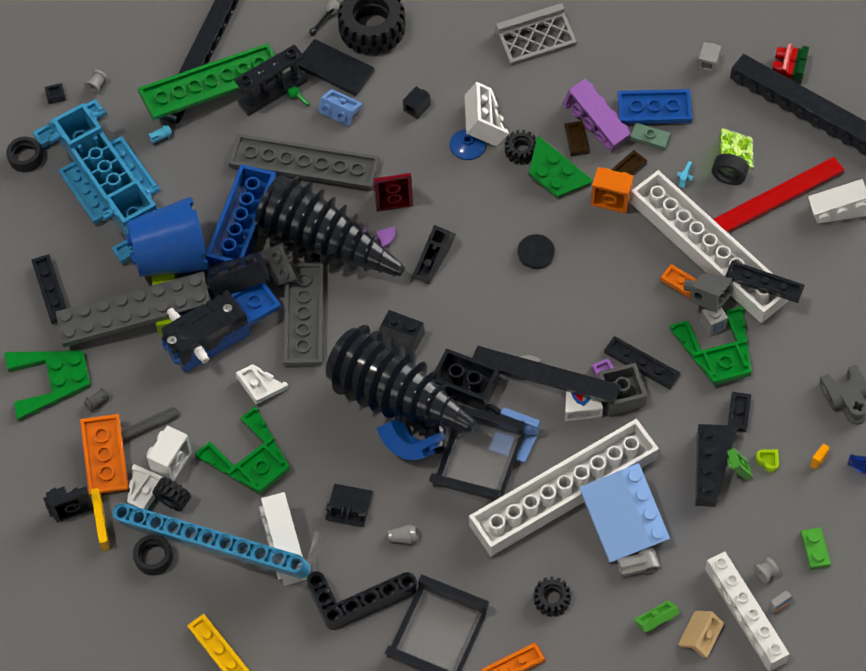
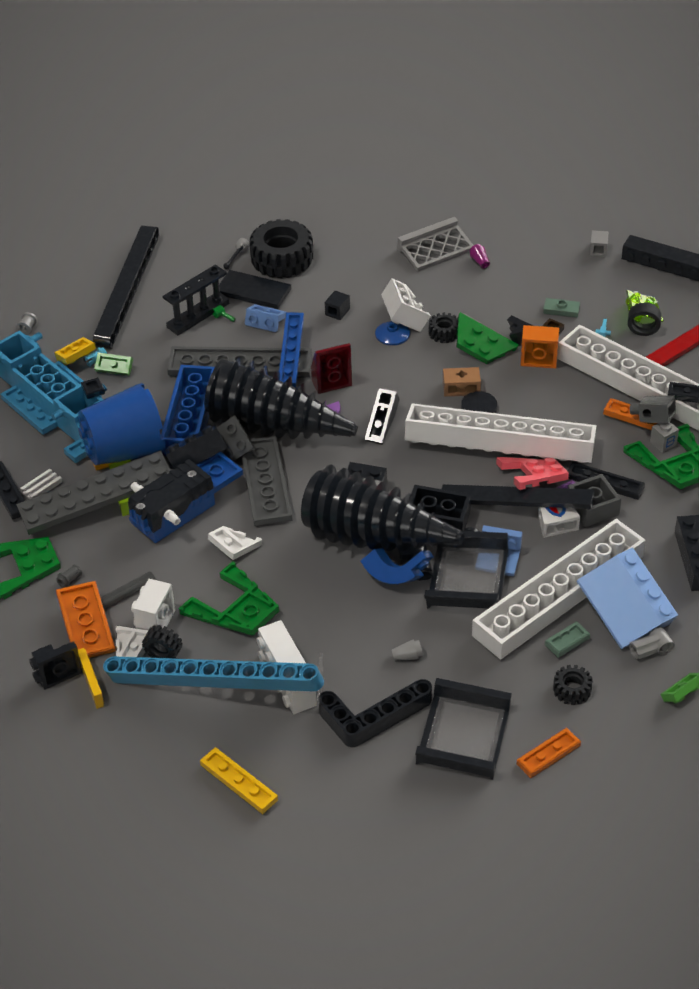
camera: 10 degrees left, 15 degrees down
black tyre [133,534,173,575] -> none
green plate [138,43,284,121] -> none
black hinge [325,483,373,527] -> none
medium lavender wedge [562,78,631,152] -> none
dark brown tile [564,121,589,157] -> none
blue plate [617,89,692,125] -> none
hips [772,43,809,84] -> none
none -> white tile [20,469,62,499]
none -> yellow bracket [54,337,96,366]
none -> black tile [81,377,105,399]
none -> bright green plate [94,352,133,376]
none -> blue plate [279,312,304,388]
none -> white brick [405,404,597,463]
none -> medium nougat brick [443,367,481,397]
none -> magenta cone [469,244,490,269]
none -> coral wing [496,457,569,490]
none -> black slope [507,315,533,346]
none -> sand green plate [545,621,590,658]

